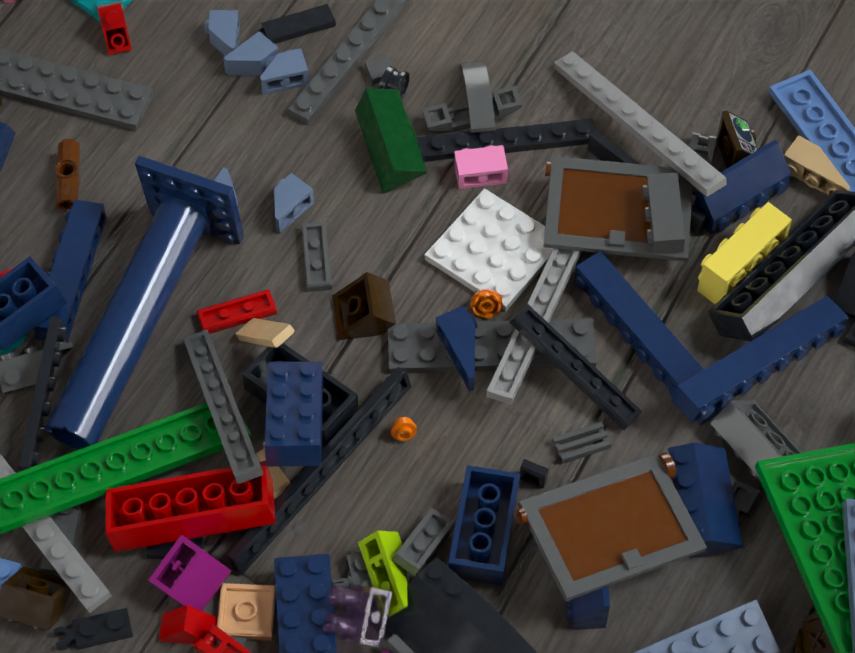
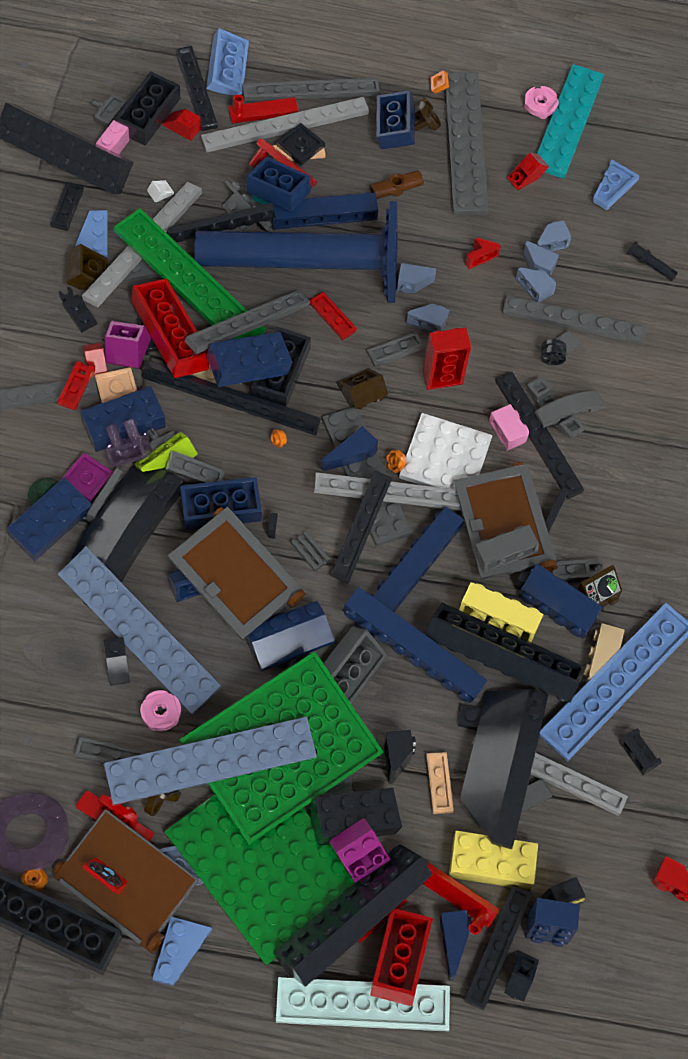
camera: 65 degrees right, 5 degrees up
tan tile [235,318,294,348] -> none
black tile [261,4,336,44] -> none
dark green slope [355,88,427,193] -> none
light grey plate [554,51,727,197] -> none
none -> red brick [423,328,471,390]
none -> red slope [465,238,501,270]

